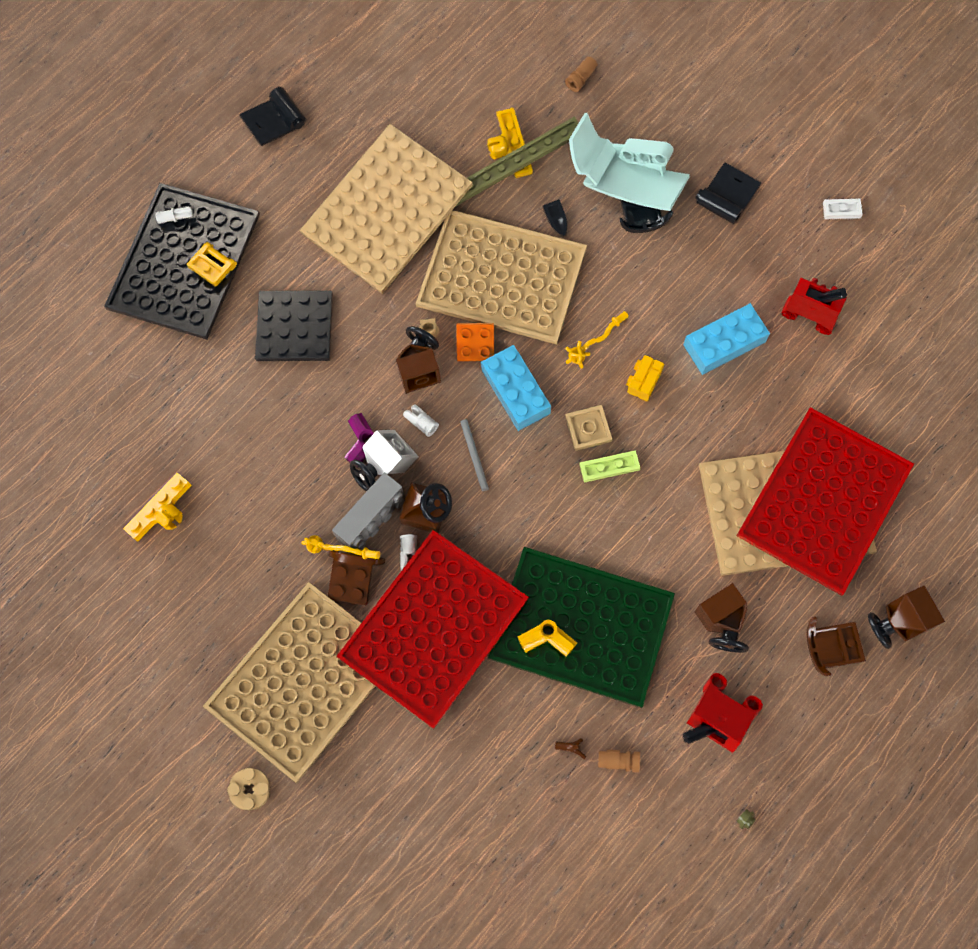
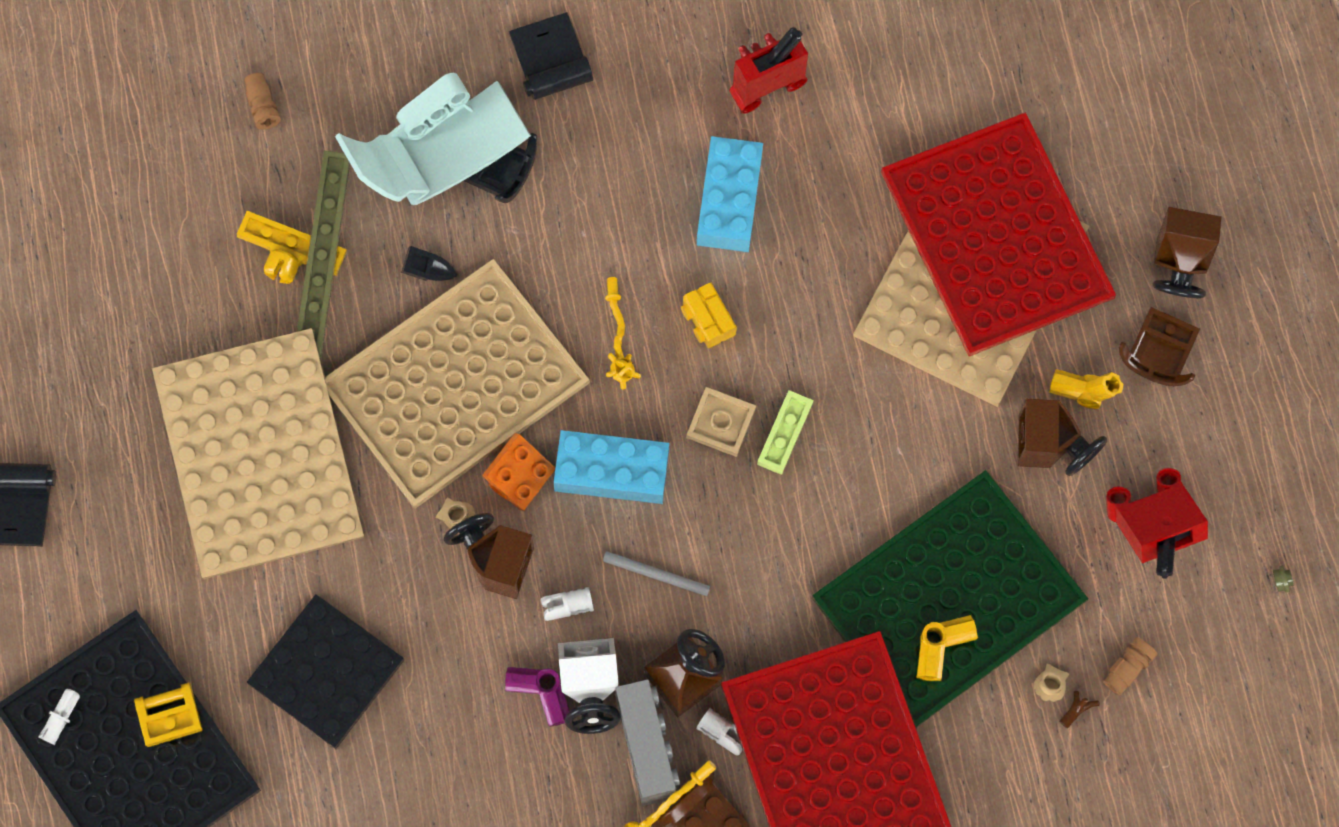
camera: 60 degrees left, 0 degrees up
none -> tan animal [1034,664,1069,702]
none -> yellow piece [1049,369,1124,409]

